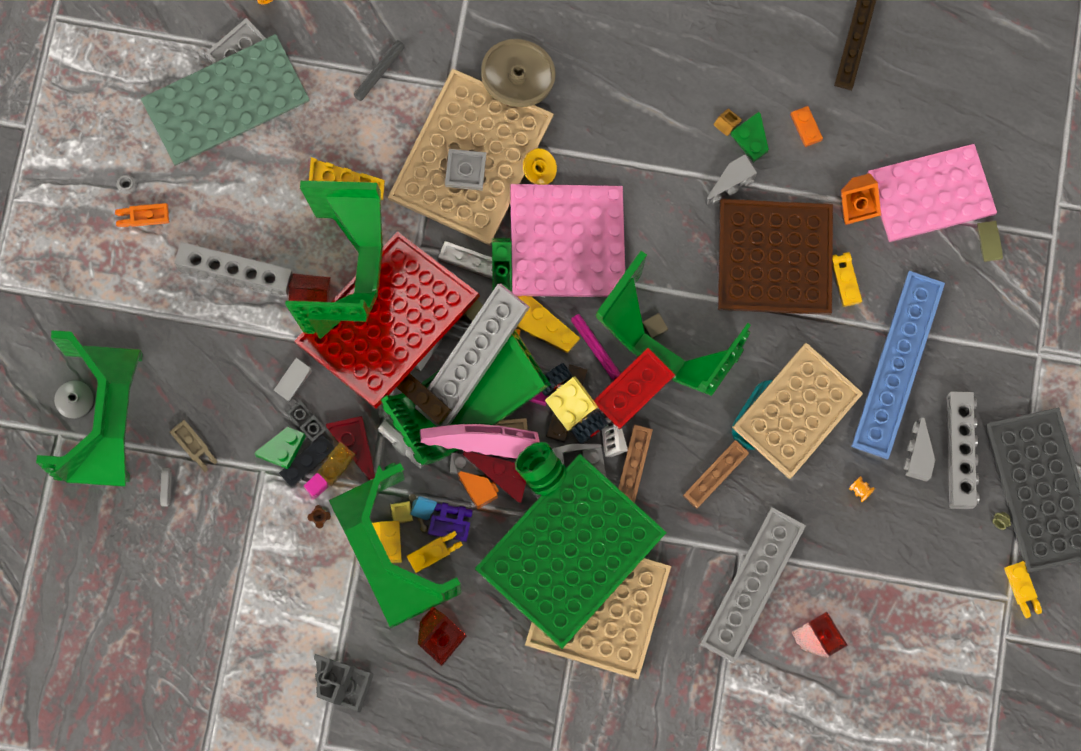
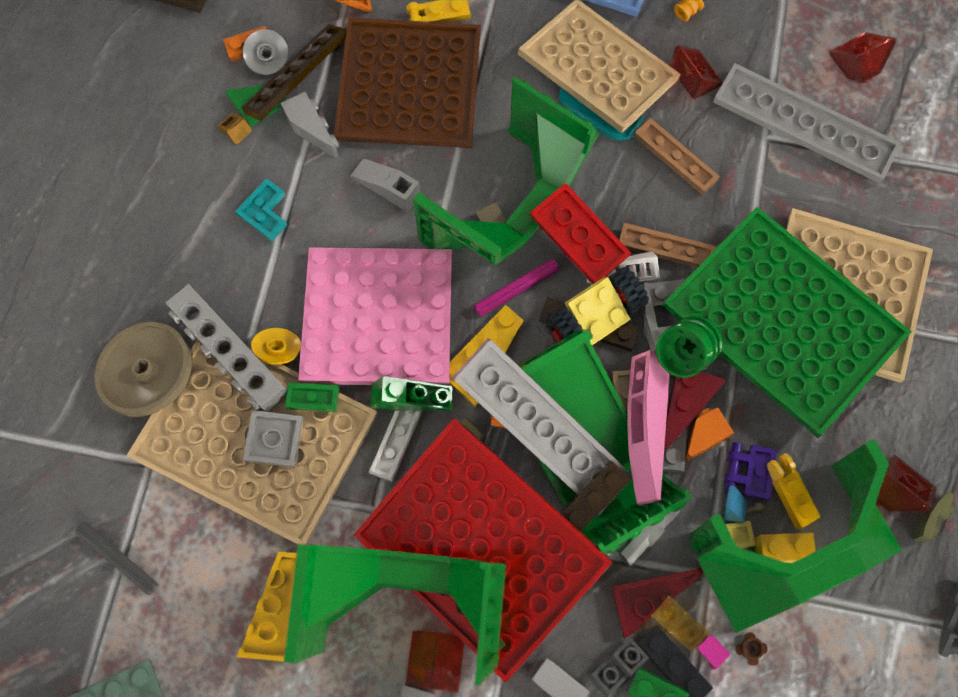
camera: 80 degrees left, 5 degrees down
none -> light grey brick [166,284,287,412]
none -> teal plate [235,178,287,242]
none -> dark brown plate [242,24,346,121]
none -> light grey dish [243,29,288,75]
none -> green plate [285,382,340,412]
none -> light grey slope [350,159,420,212]
none -> clear red slope [670,45,723,100]
none -> olive slope [913,492,955,543]

